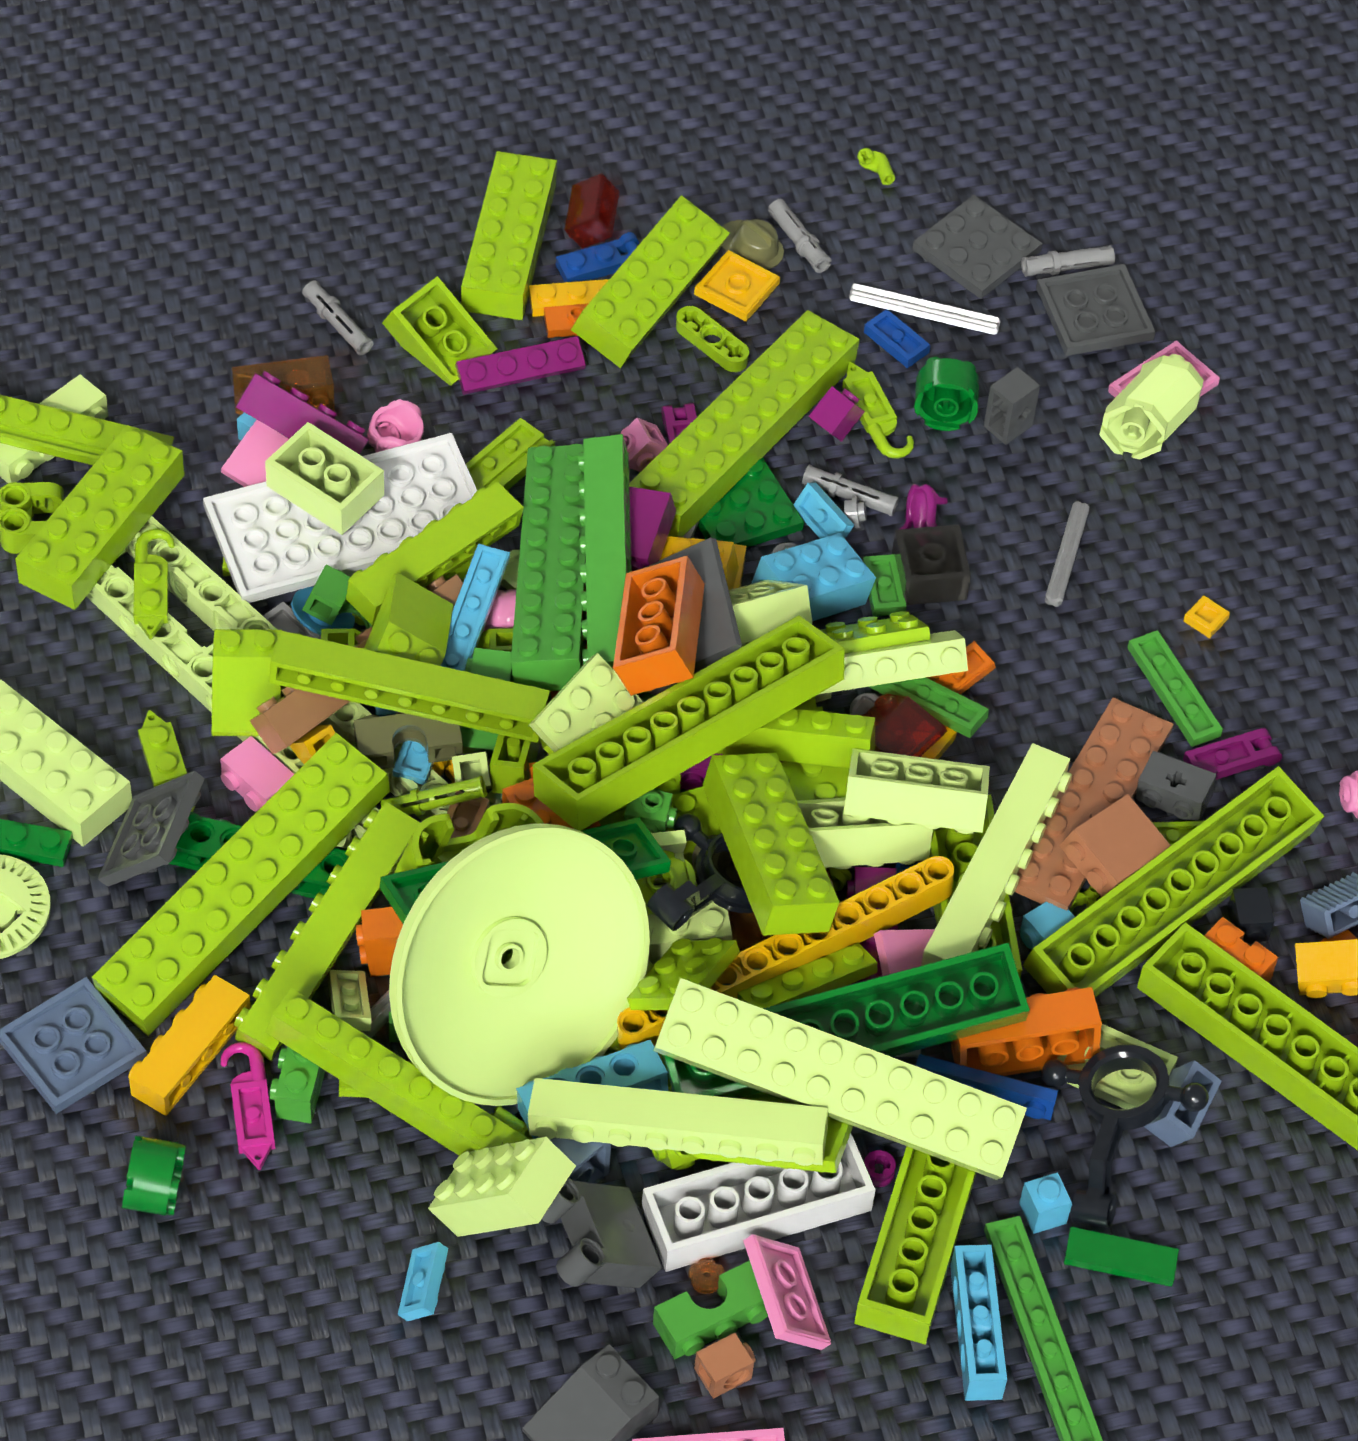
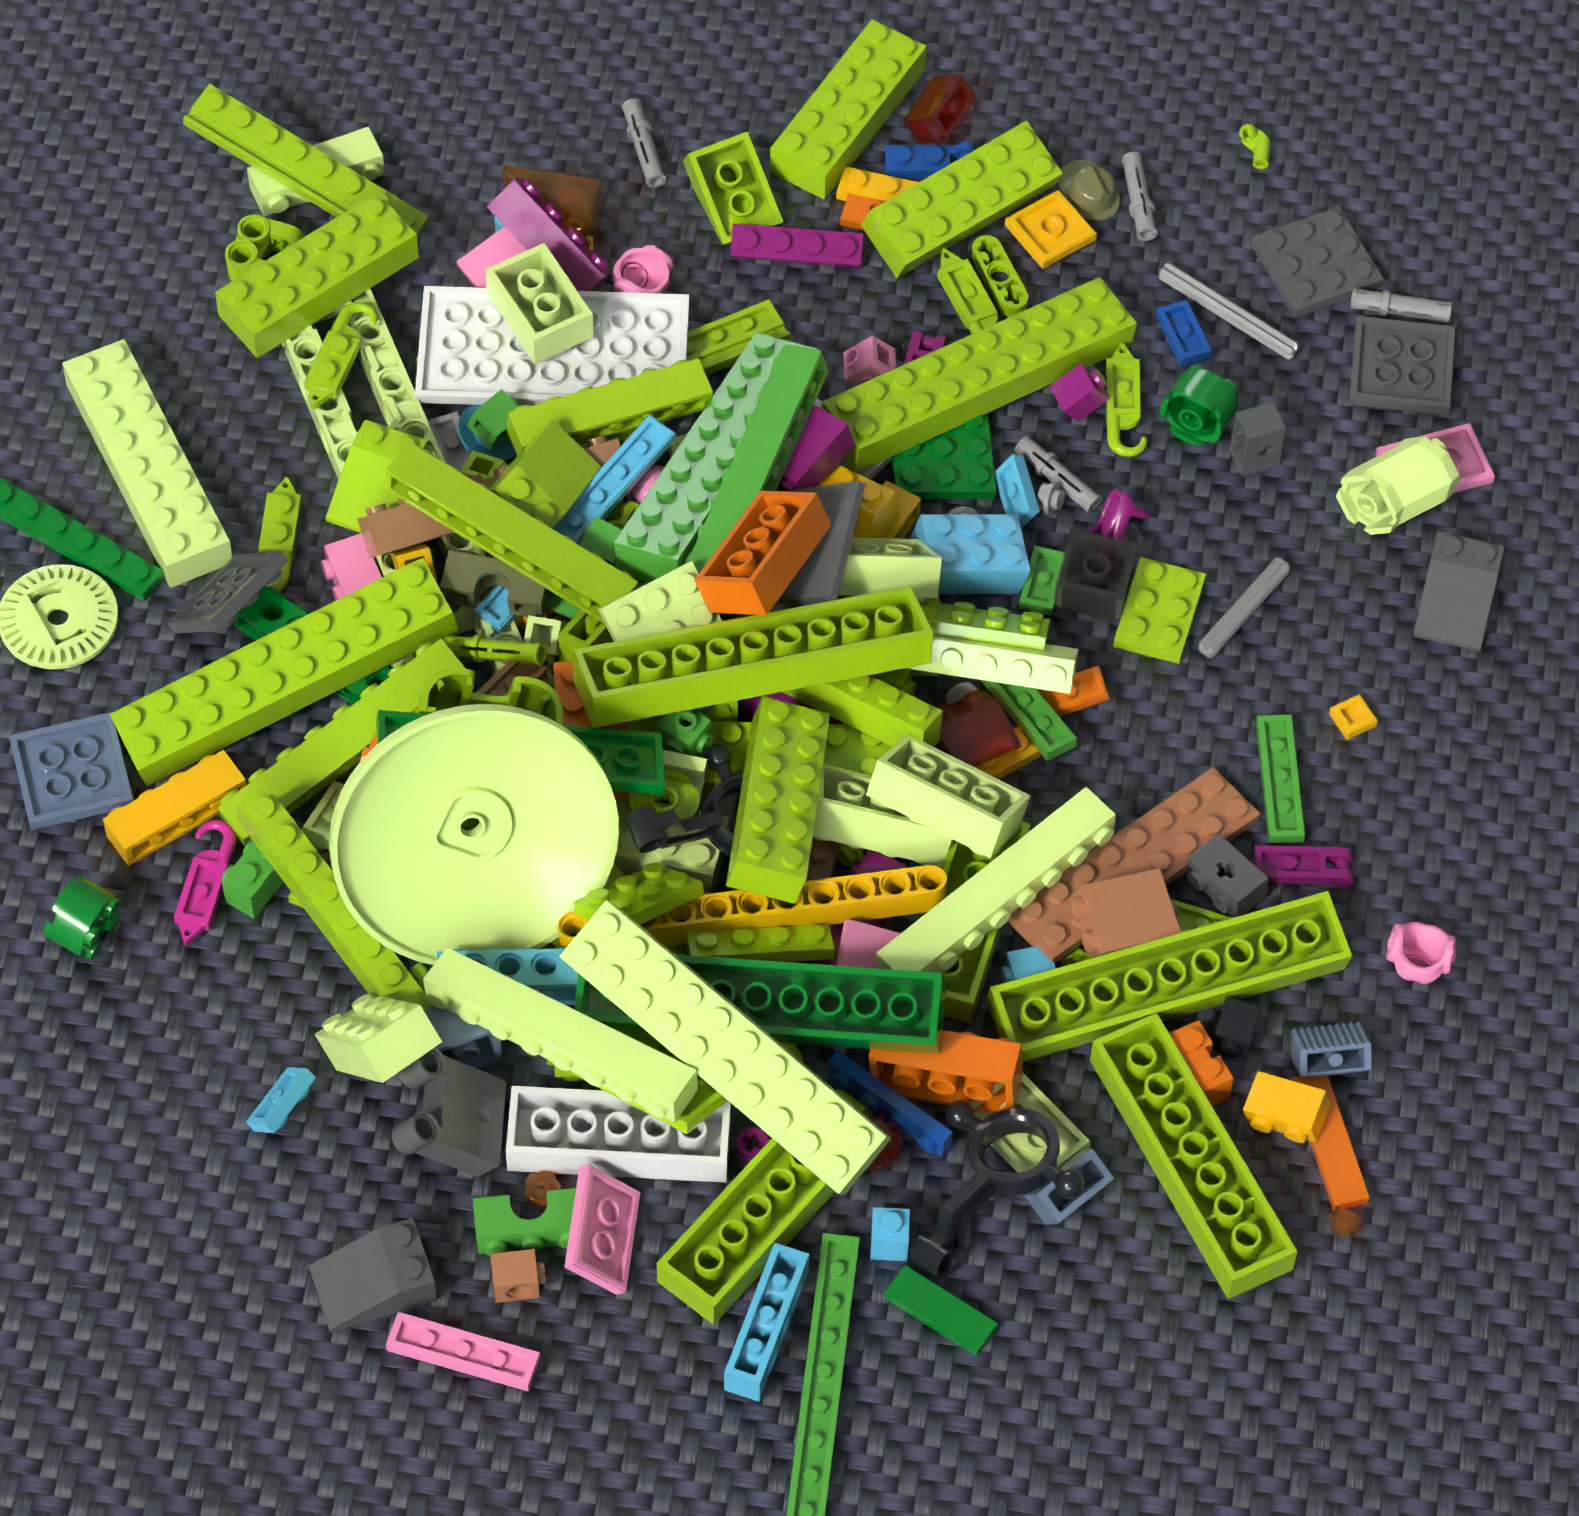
camera: 25 degrees right, 5 degrees up
none -> lime plate [936,248,998,334]
none -> lime plate [1113,557,1206,664]
none -> dark grey slope [1413,531,1504,652]

